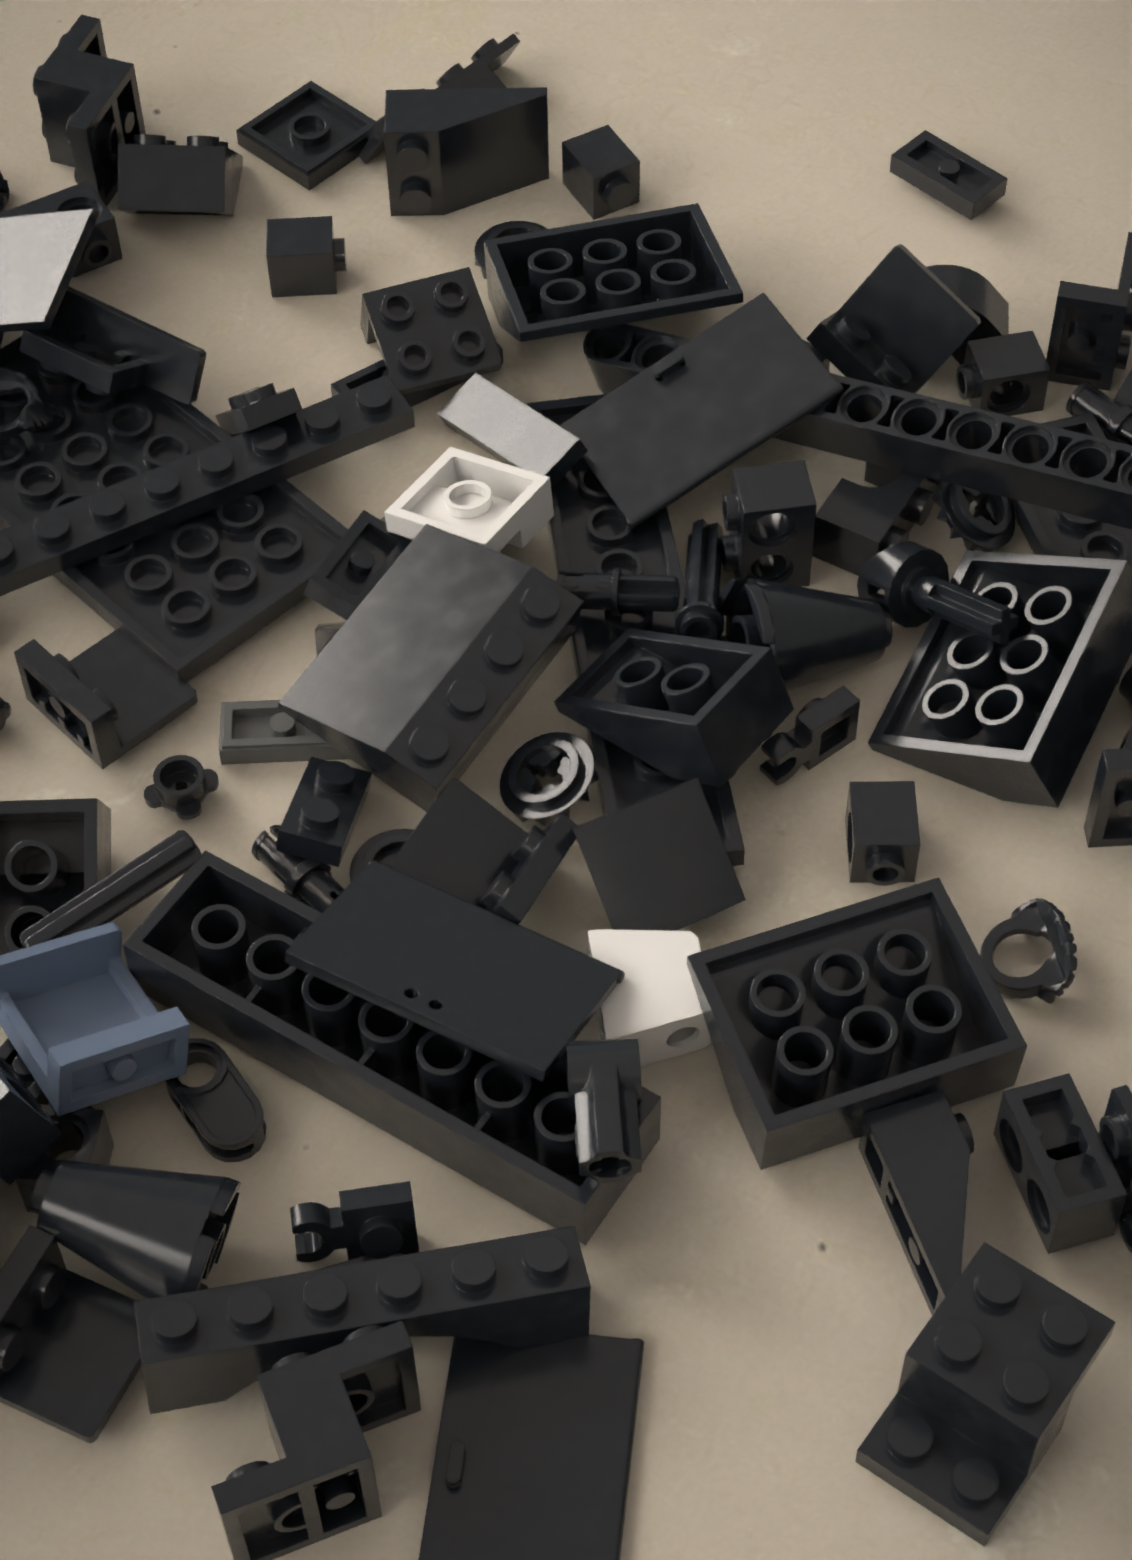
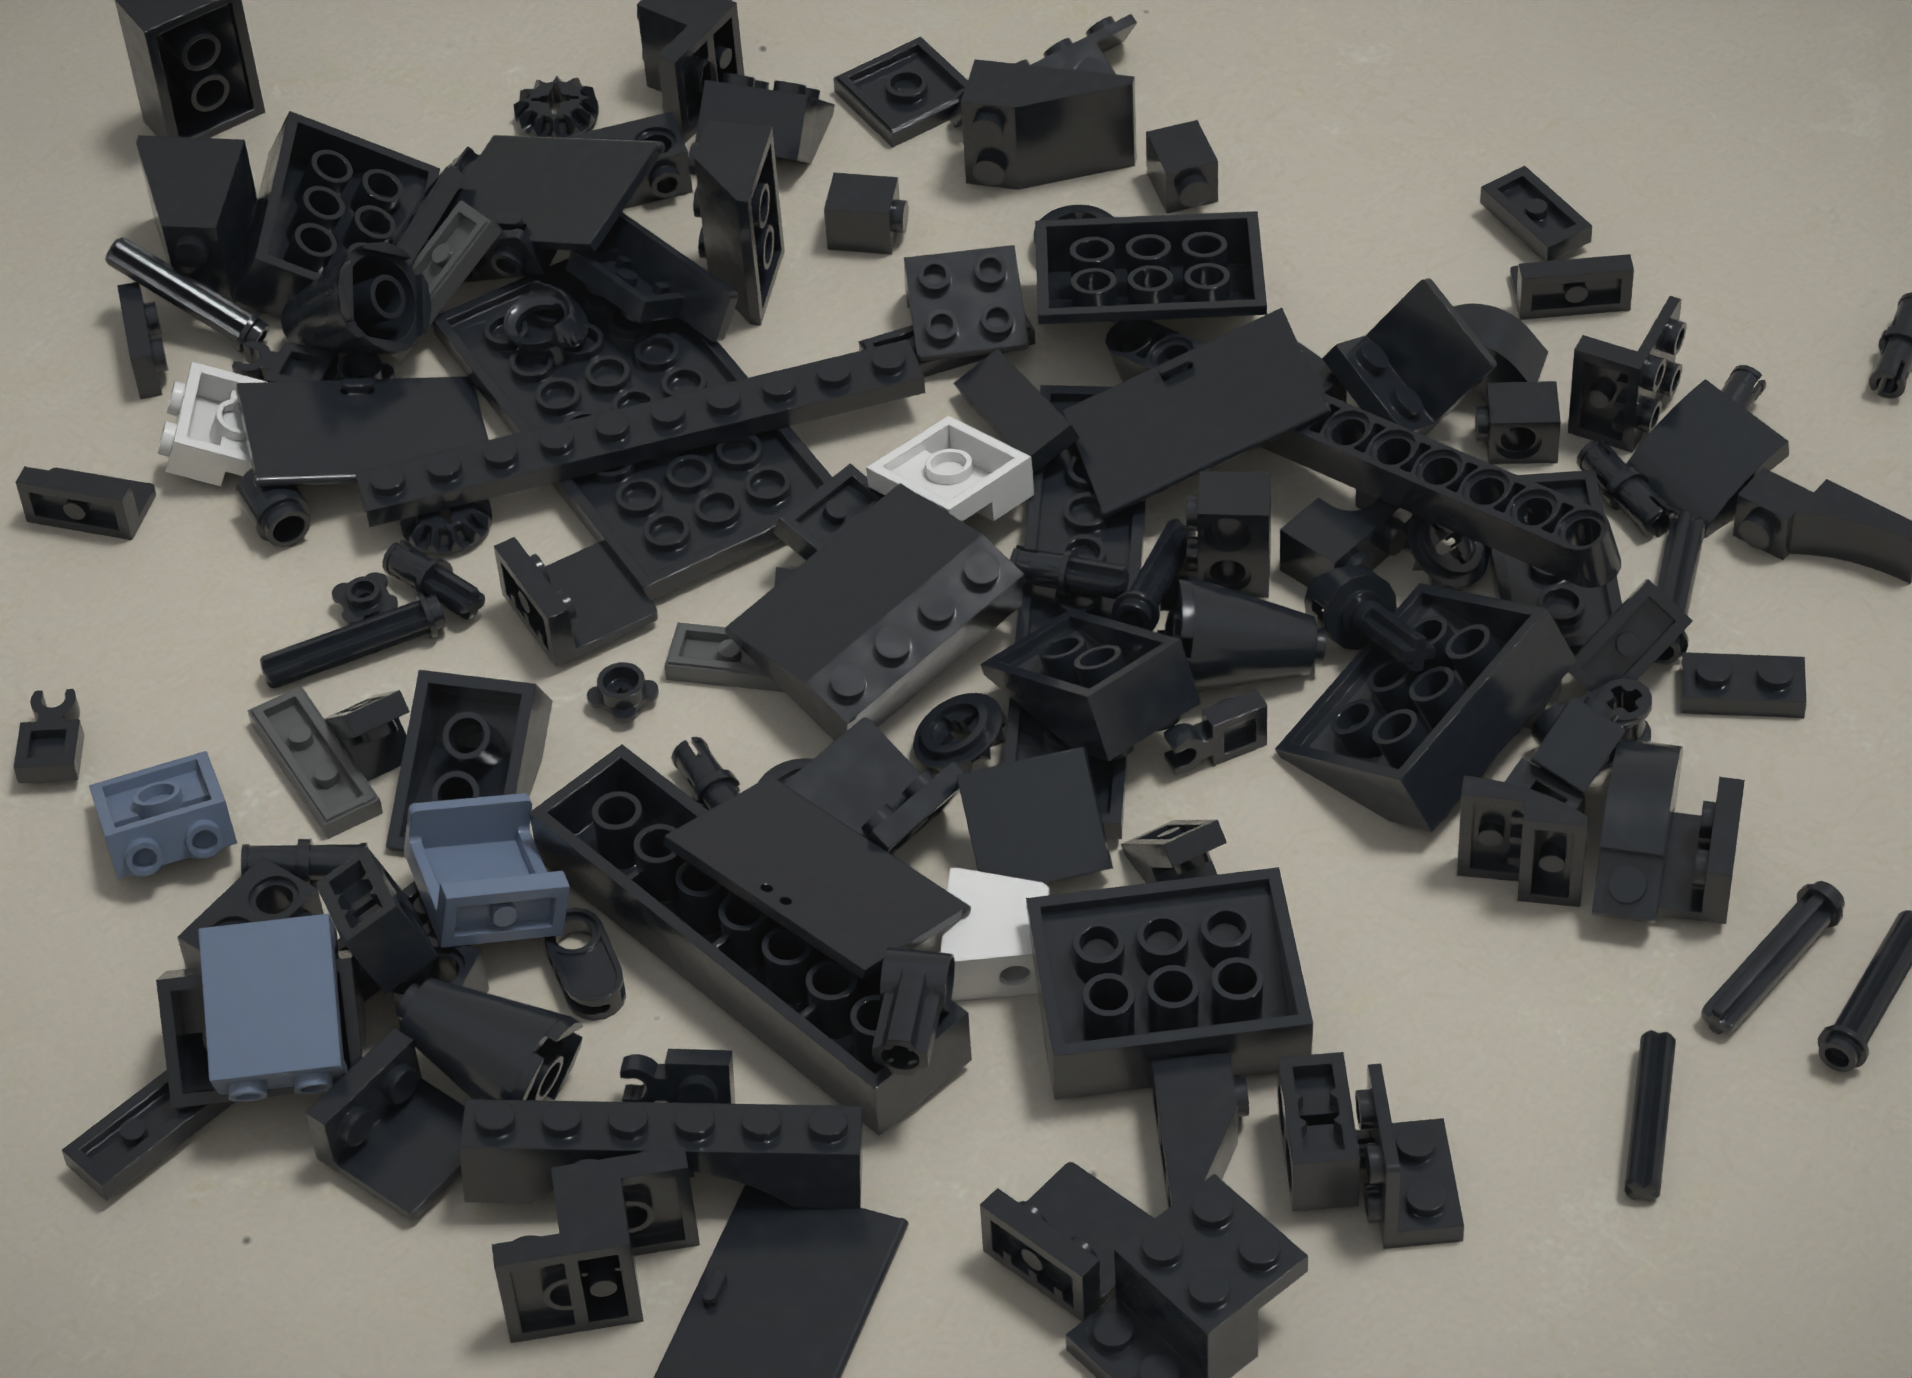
camera: 15 degrees right, 5 degrees down
black axle [19,830,201,948] -> none
black plate [215,383,303,435] -> none
black plate [276,757,372,867] -> none
black brick [845,781,920,886] -> none
black piece [980,898,1078,1004] -> none
none -> black slope [688,121,785,325]
none -> black bracket [980,1162,1155,1321]
none -> black slope [1121,820,1227,883]
none -> black panel [1510,254,1634,320]

